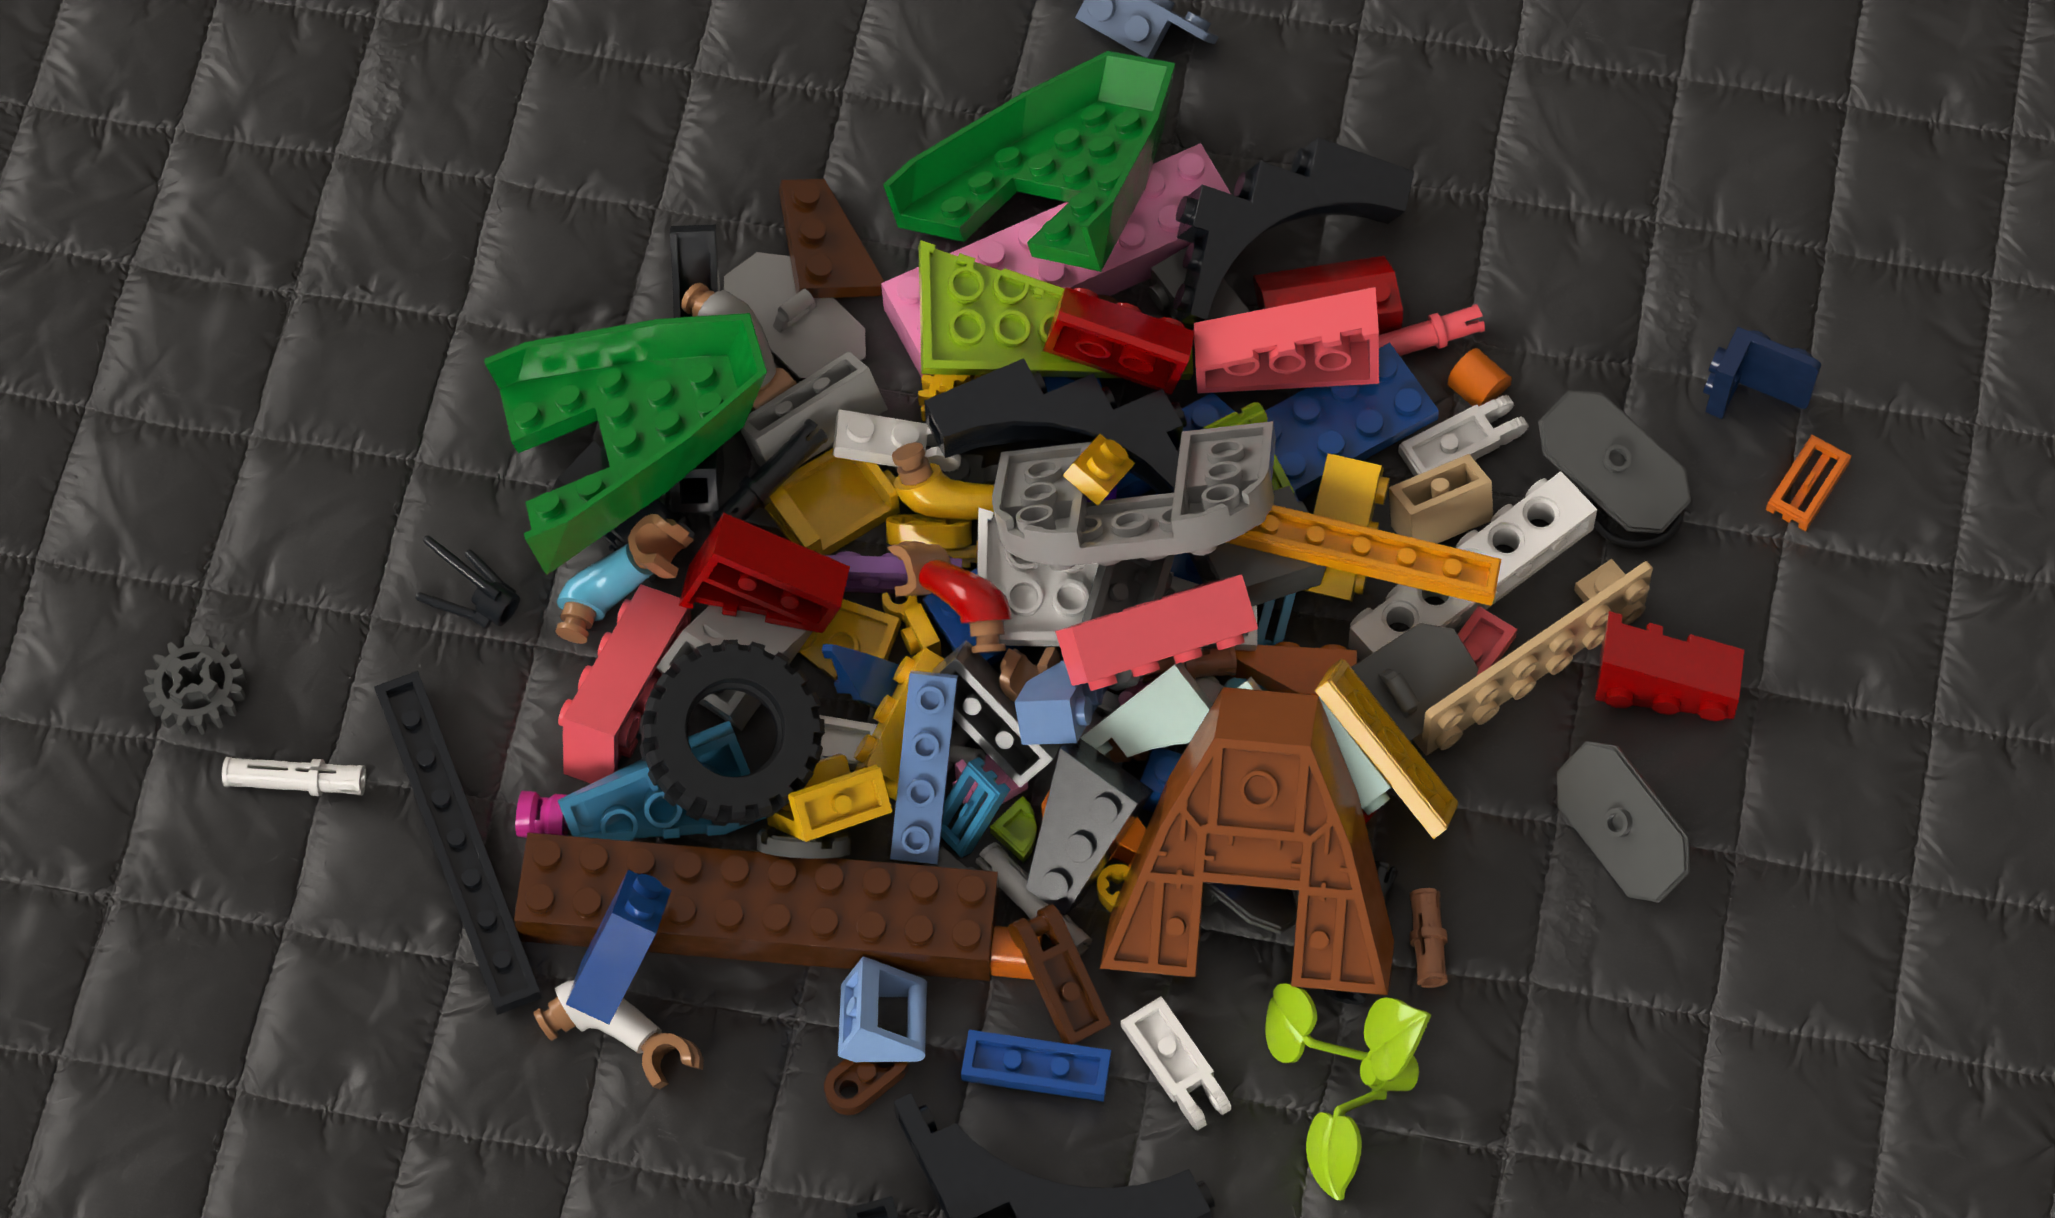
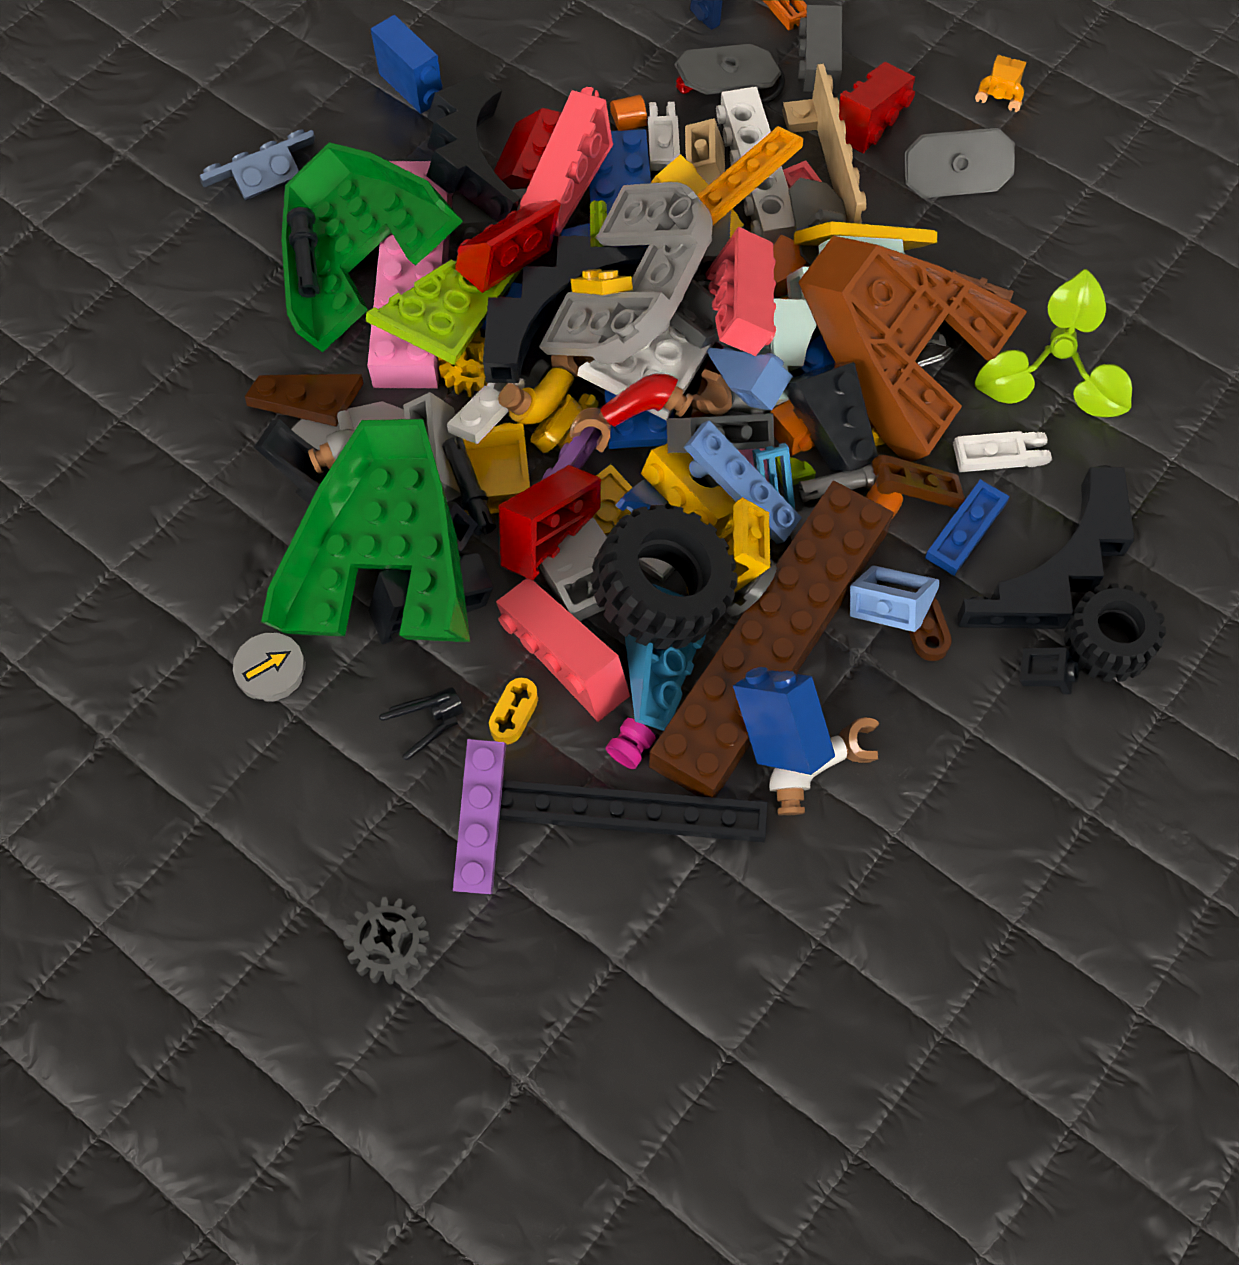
camera: 65 degrees left, 0 degrees up
white pin [222,757,366,796] -> none
piece [555,514,694,644] -> none
yellow plate [882,583,942,657] -> none
none -> light grey tile [232,633,306,701]
none -> black pin [287,207,320,298]
none -> blue brick [371,15,442,114]
none -> medium lavender plate [453,739,506,894]
none -> yellow beam [489,678,538,745]
none -> dark grey brick [798,5,842,93]
none -> light orange piece [975,55,1027,112]

